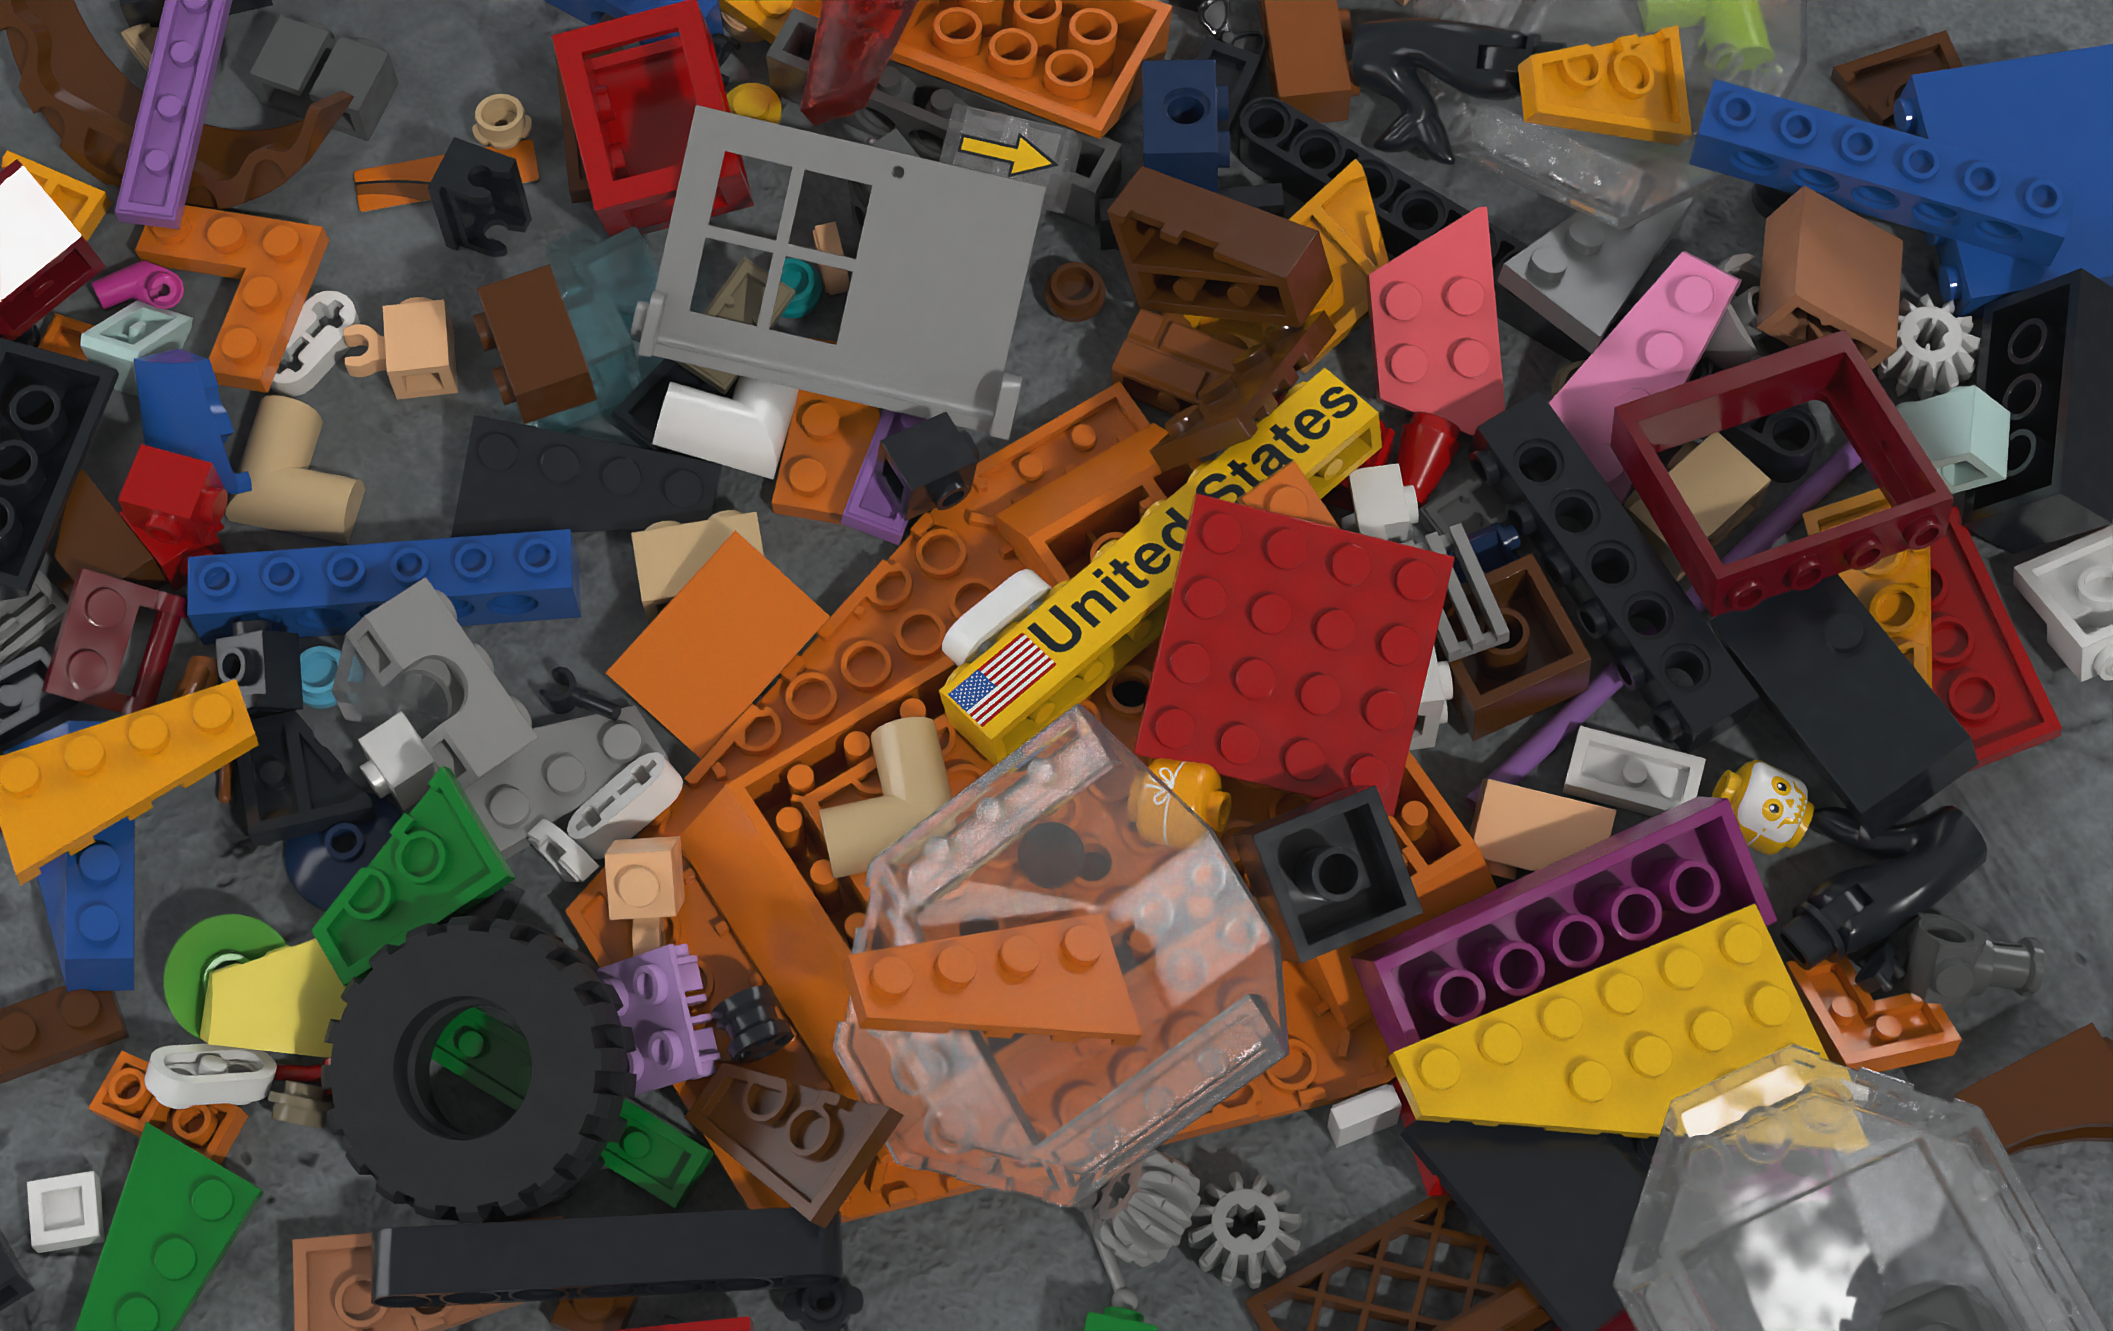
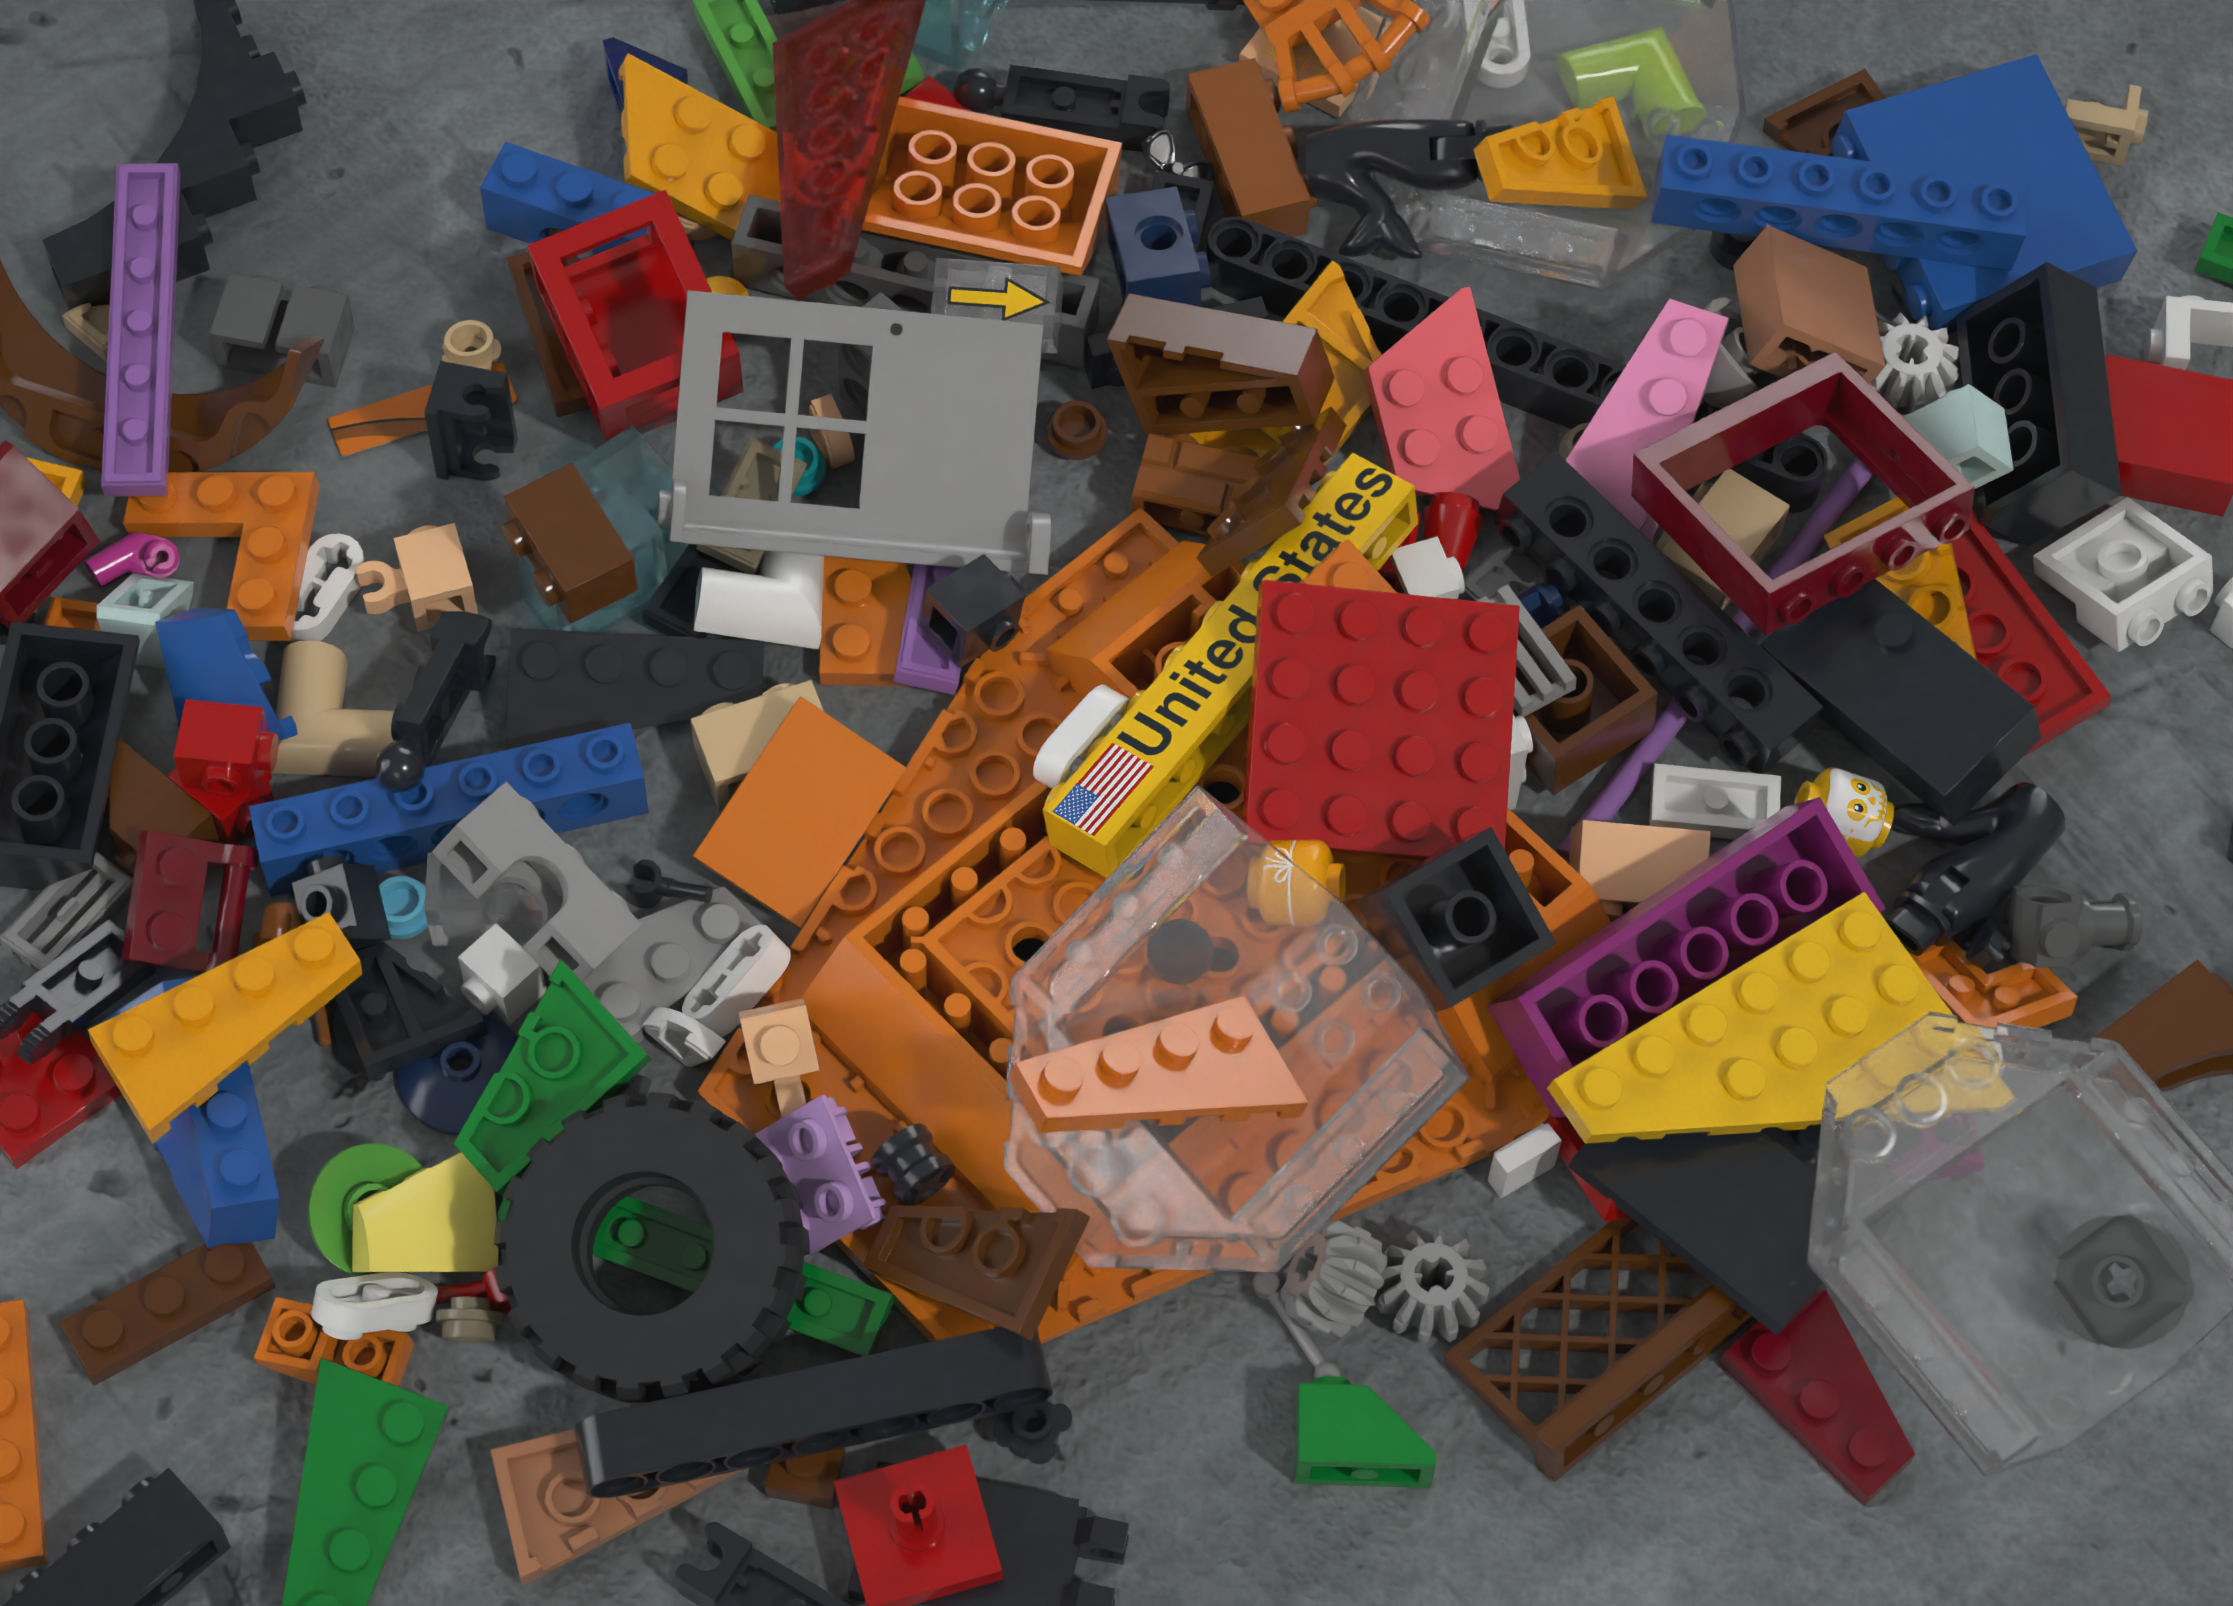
camera: 15 degrees left, 5 degrees down
white plate [27,1171,105,1253] -> none
tan brick [819,717,964,879] -> none
dark grey wing [1497,161,1696,354] -> none
none -> black plate [374,611,496,793]

